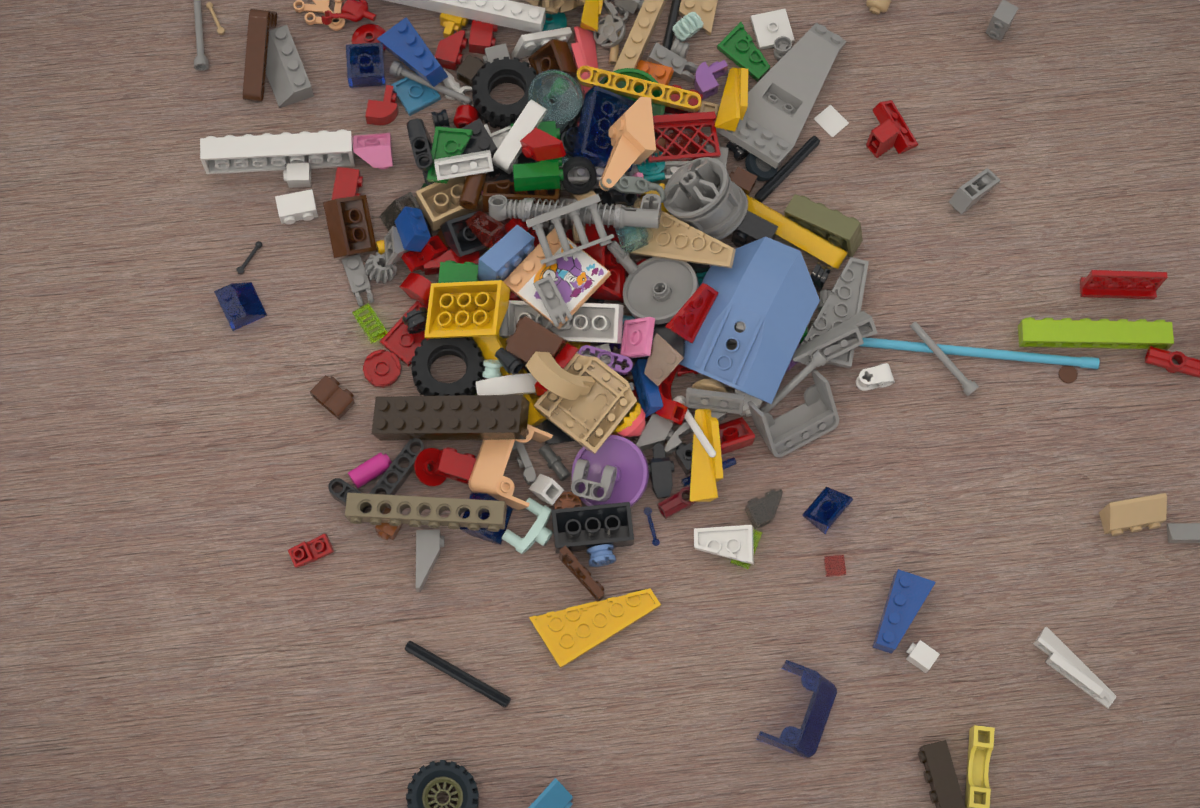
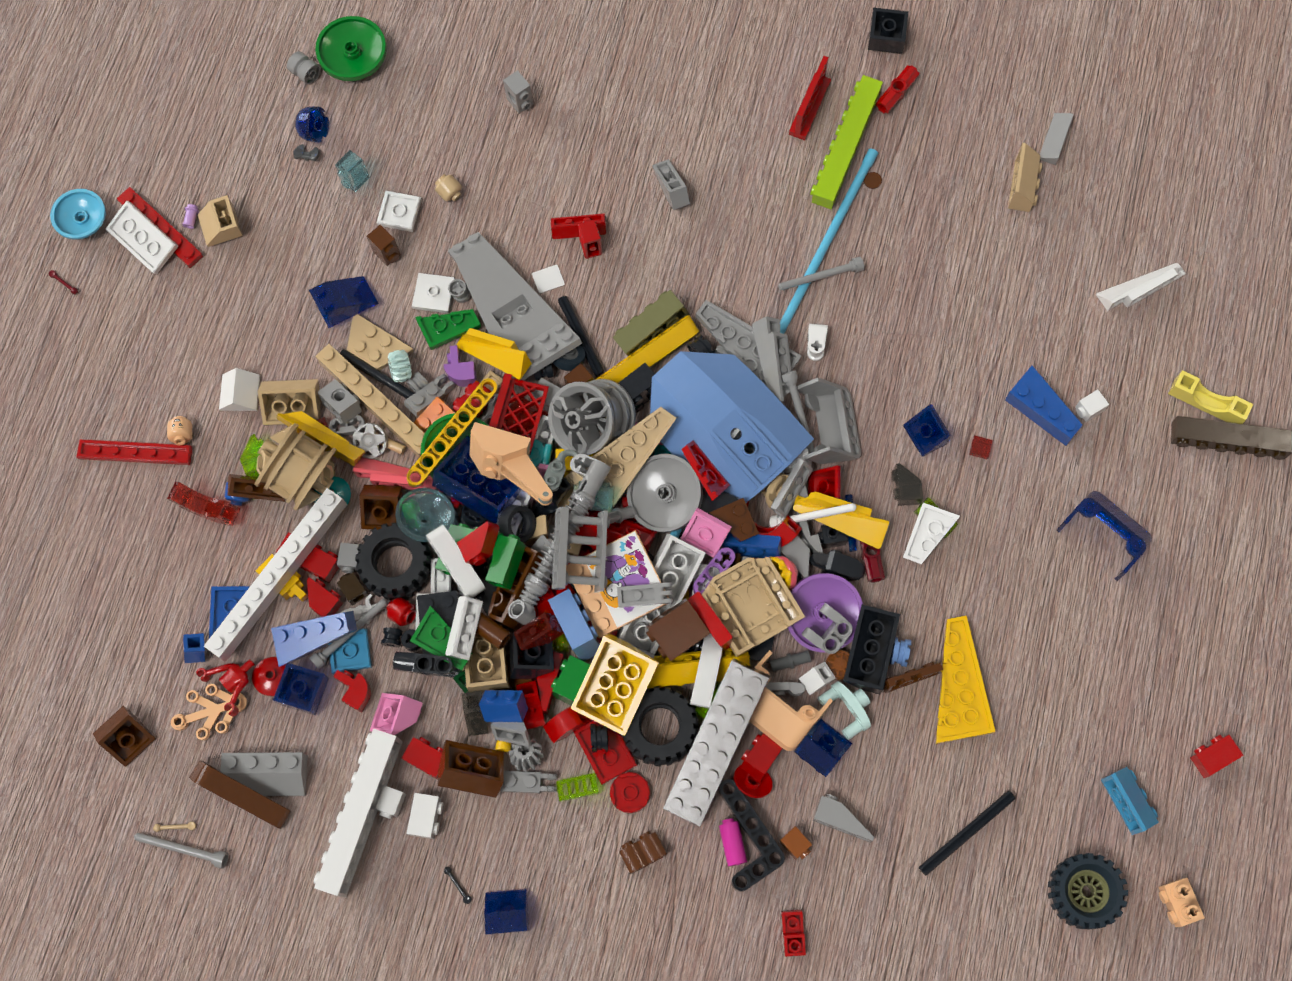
camera: 60 degrees left, 0 degrees up
dark tan brick [345,493,507,532] -> none
light aqua wheel [482,359,502,379] -> none
black cone [495,348,523,375] -> none
white wing [511,27,572,59] -> none
tan arch [525,351,595,400] -> none
clear blue hinge [644,507,660,546] -> none

